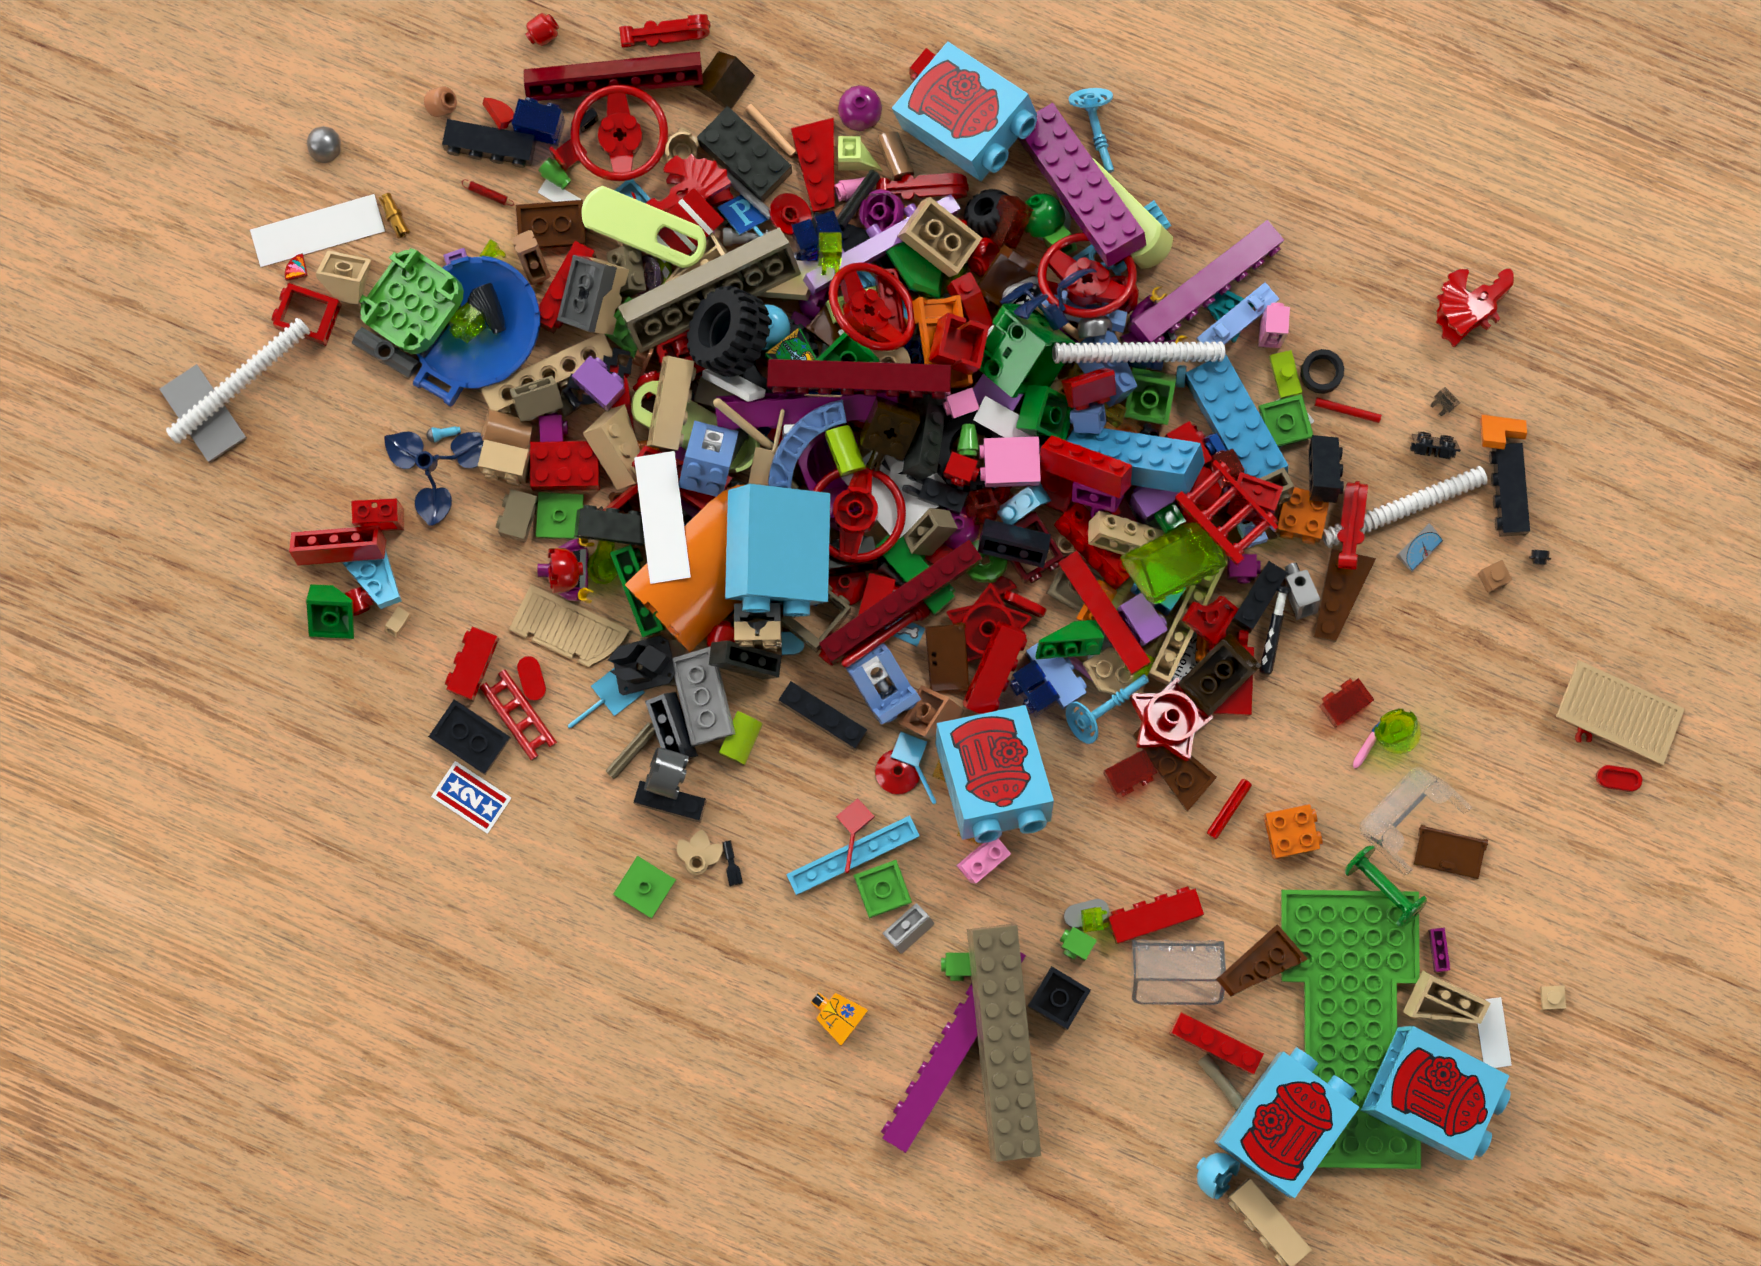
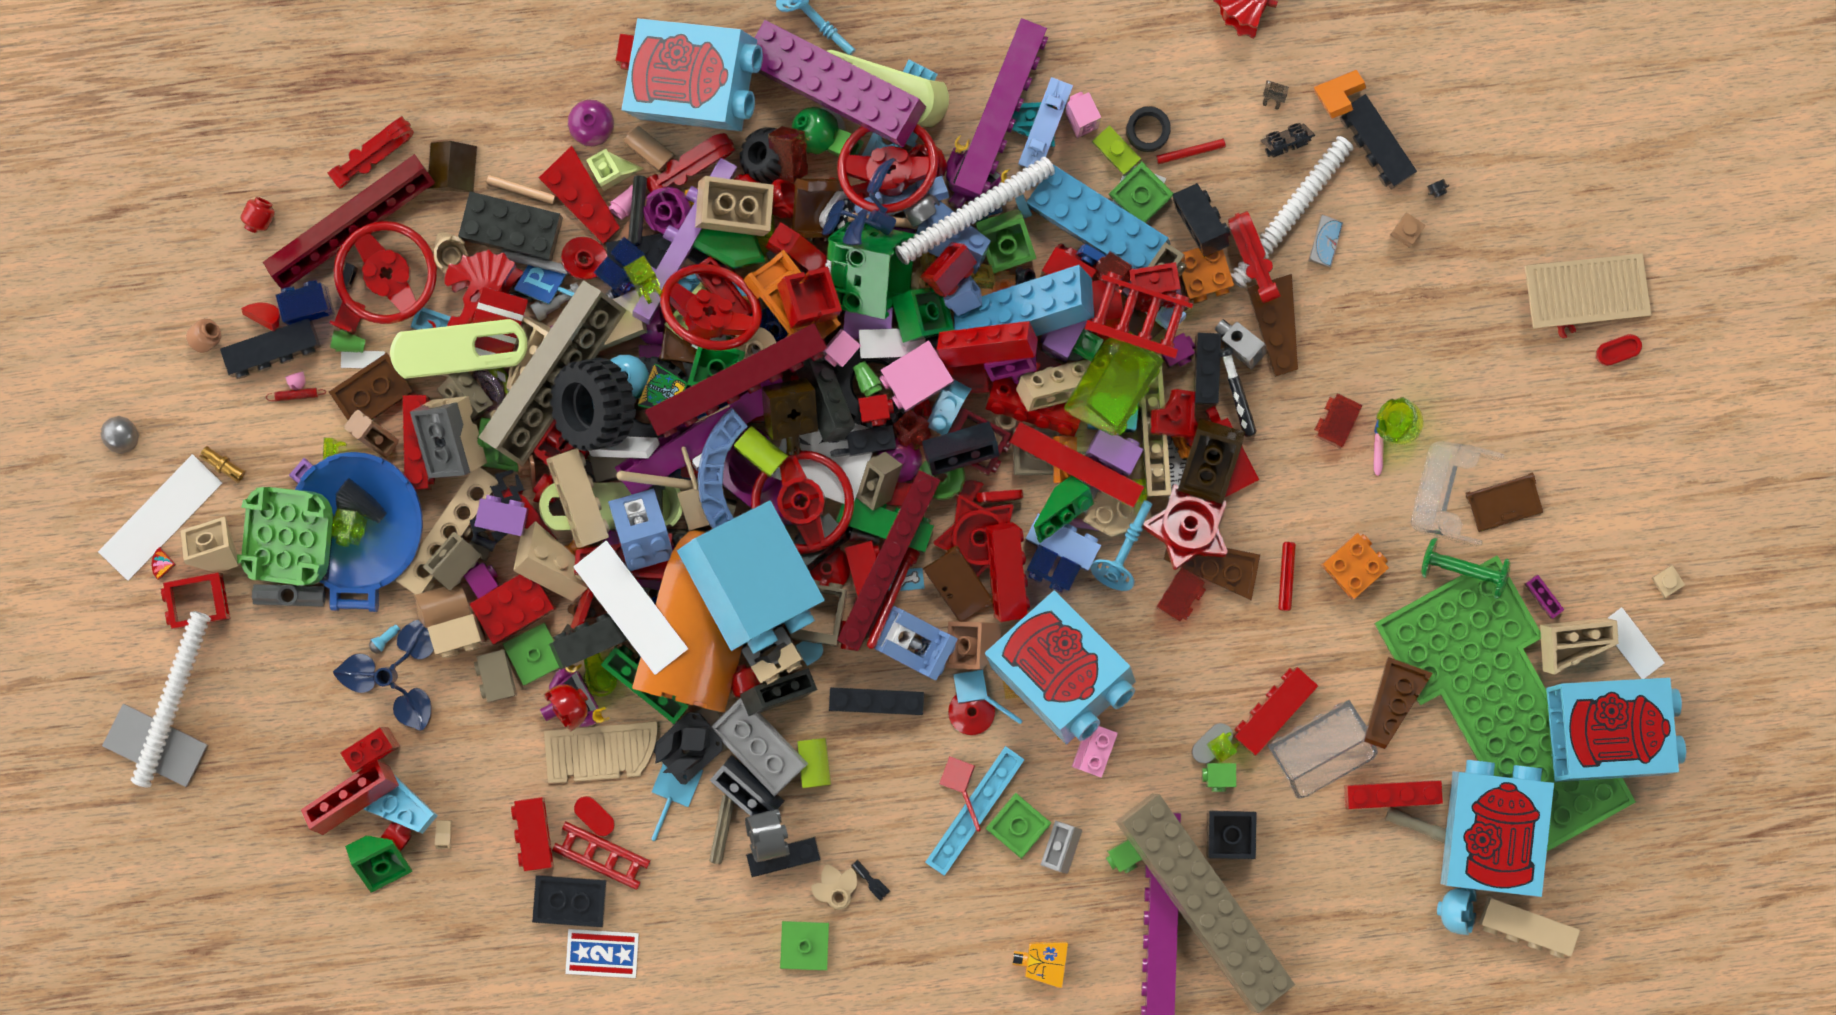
camera: 25 degrees left, 5 degrees up
none -> bright pink hinge [285,371,306,390]

